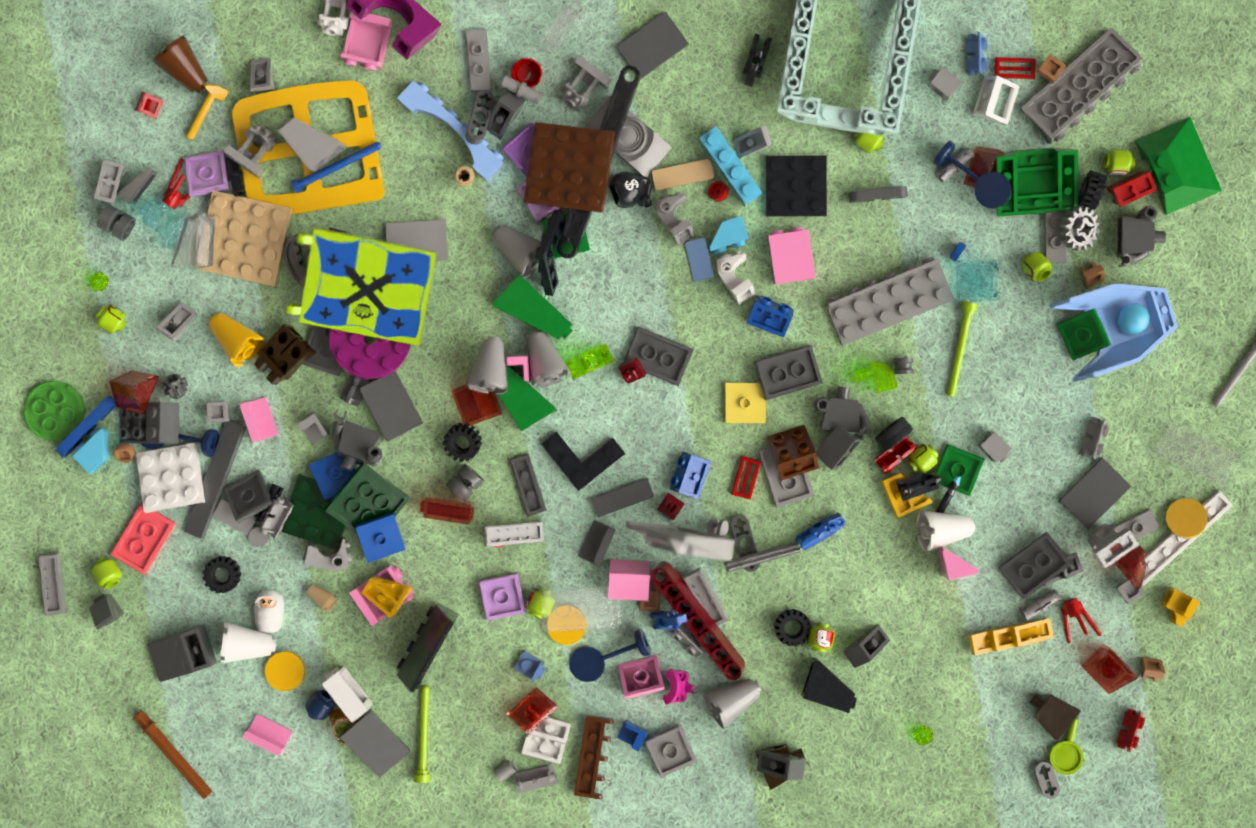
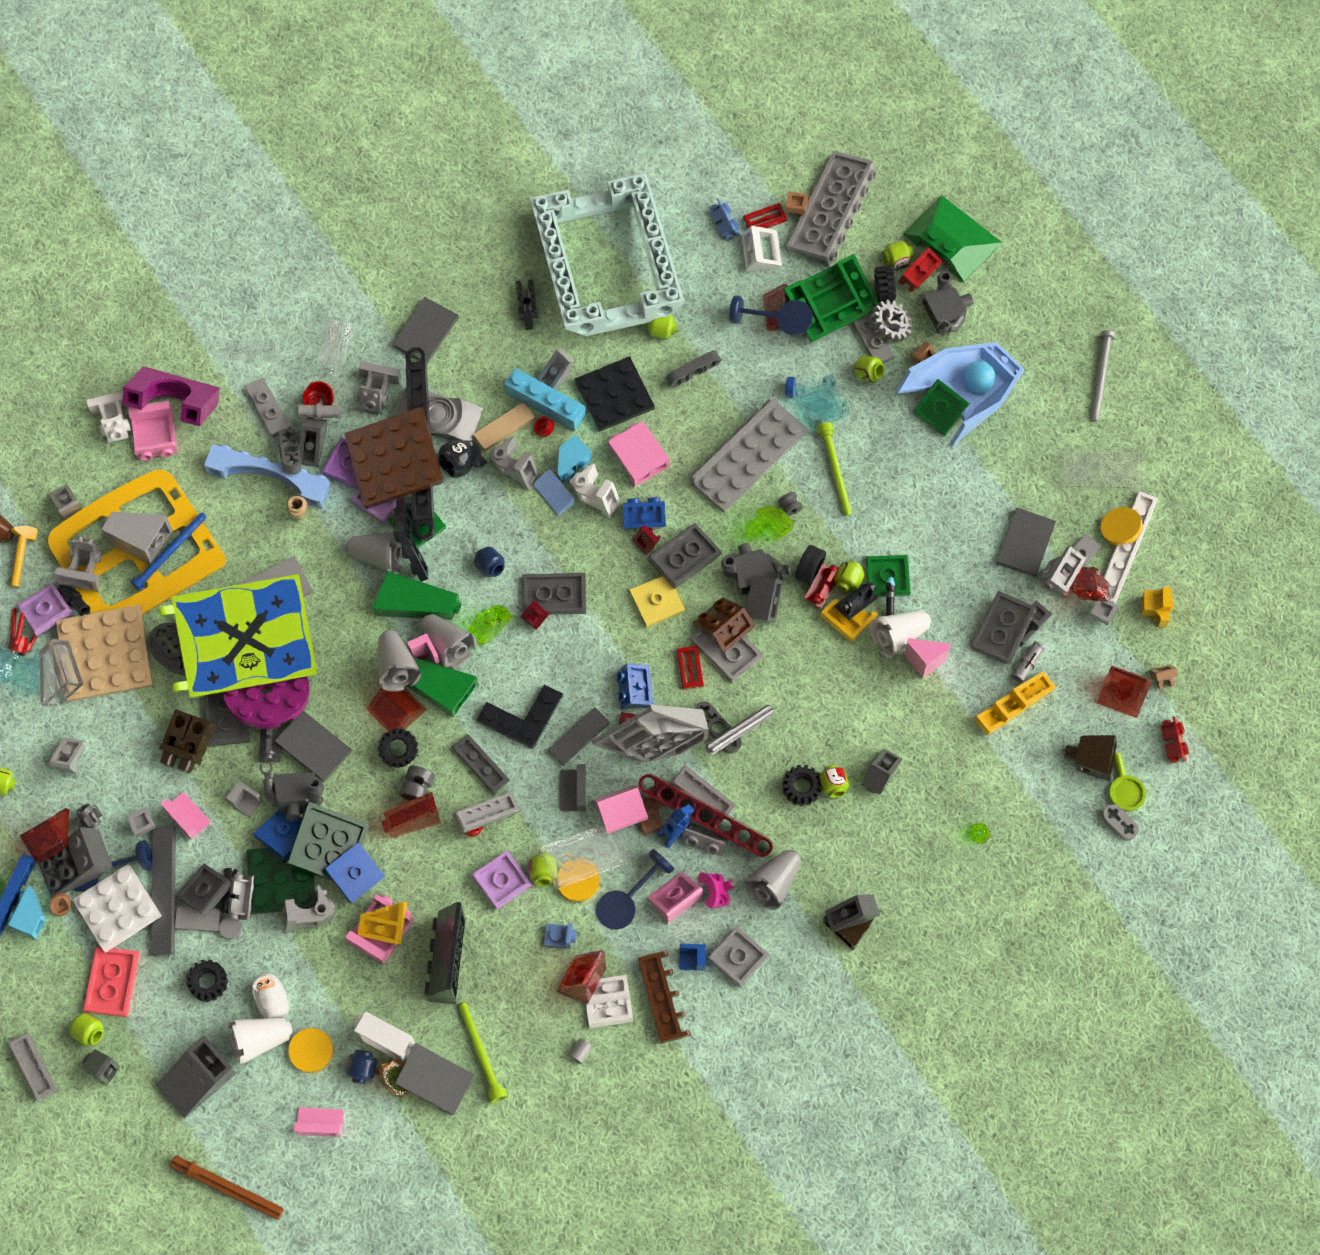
camera: 25 degrees left, 20 degrees down
yellow cone [209,313,264,367] -> none
tan cone [307,585,338,612] -> none
light grey hinge [514,764,558,793] -> none
blue hinge [796,512,846,550] -> none
black slope [801,658,857,713] -> none
light grey brick [928,67,962,101] -> none
light grey pin [935,147,975,183] -> none
light grey brick [977,431,1012,463] -> none
red plant [1060,598,1102,643] -> none
light grey hinge [1081,417,1110,460] -> none
none -> dark blue head [474,547,505,578]
none -> dark red tile [632,525,661,555]

